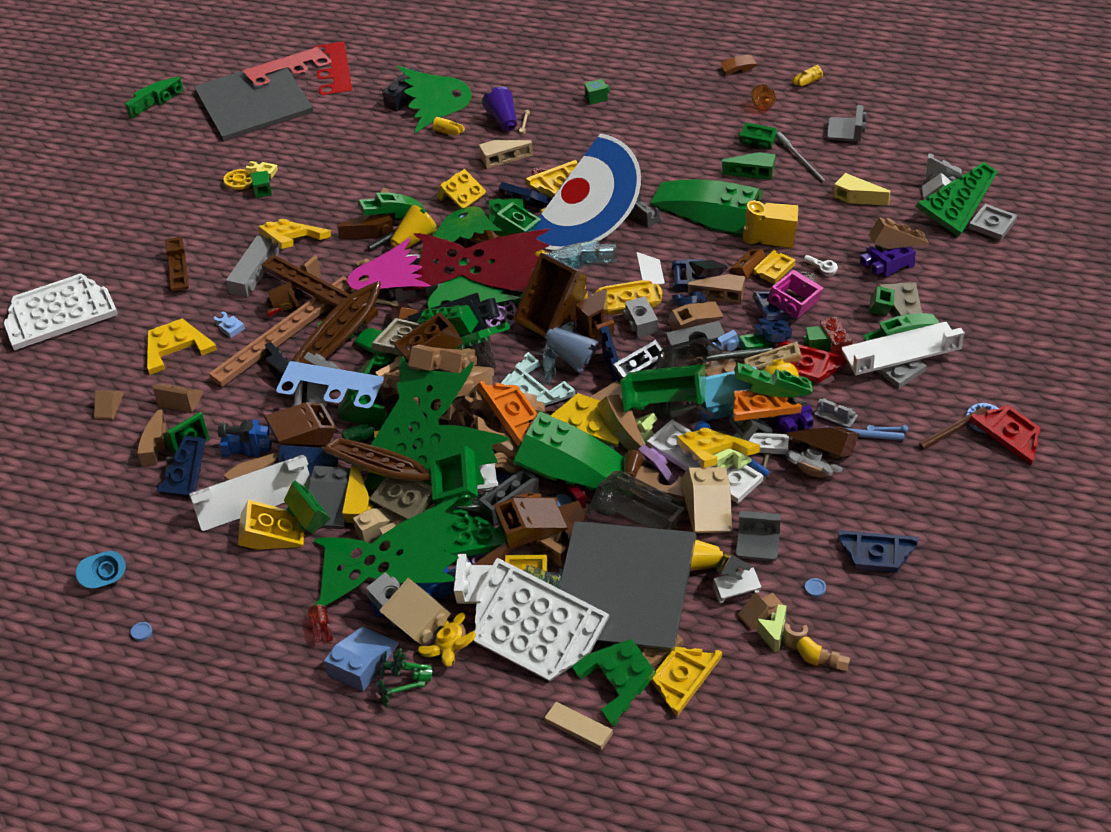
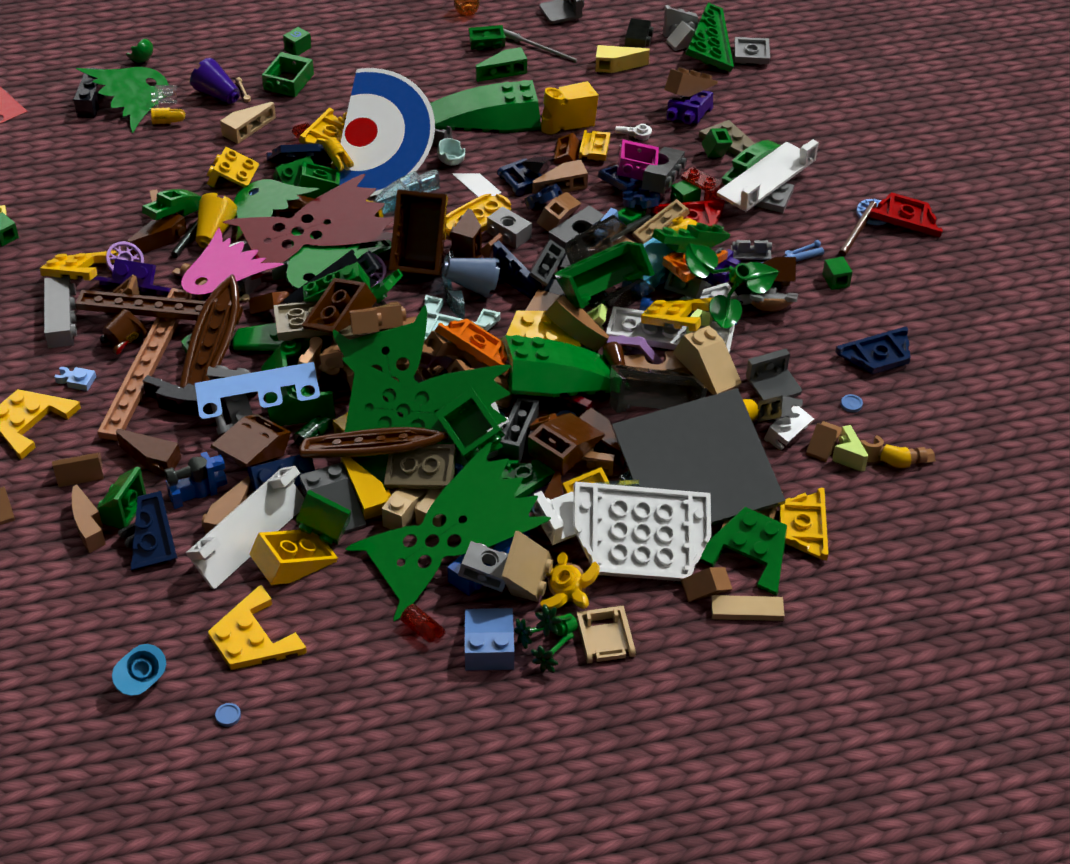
camera: 35 degrees left, 0 degrees up
none -> dark purple bracket [93,258,171,296]
none -> lavender wheel [106,241,144,272]
none -> reddish brown slope [116,429,181,476]
none -> green hair [126,39,153,64]
none -> clear bracket [151,85,177,108]
none -> yellow wing [208,585,307,670]
none -> green window [262,52,314,97]
none -> yellow hinge [323,137,354,171]
none -> light aqua hair [437,138,465,166]
none -> tan container [576,606,636,663]
none -> pearl dark grey brick [625,18,654,48]
none -> dark grey arch [641,147,687,194]
none -> medium nougat slope [681,567,732,603]
none -> green plant [685,243,779,329]
none -> green brick [822,257,852,290]

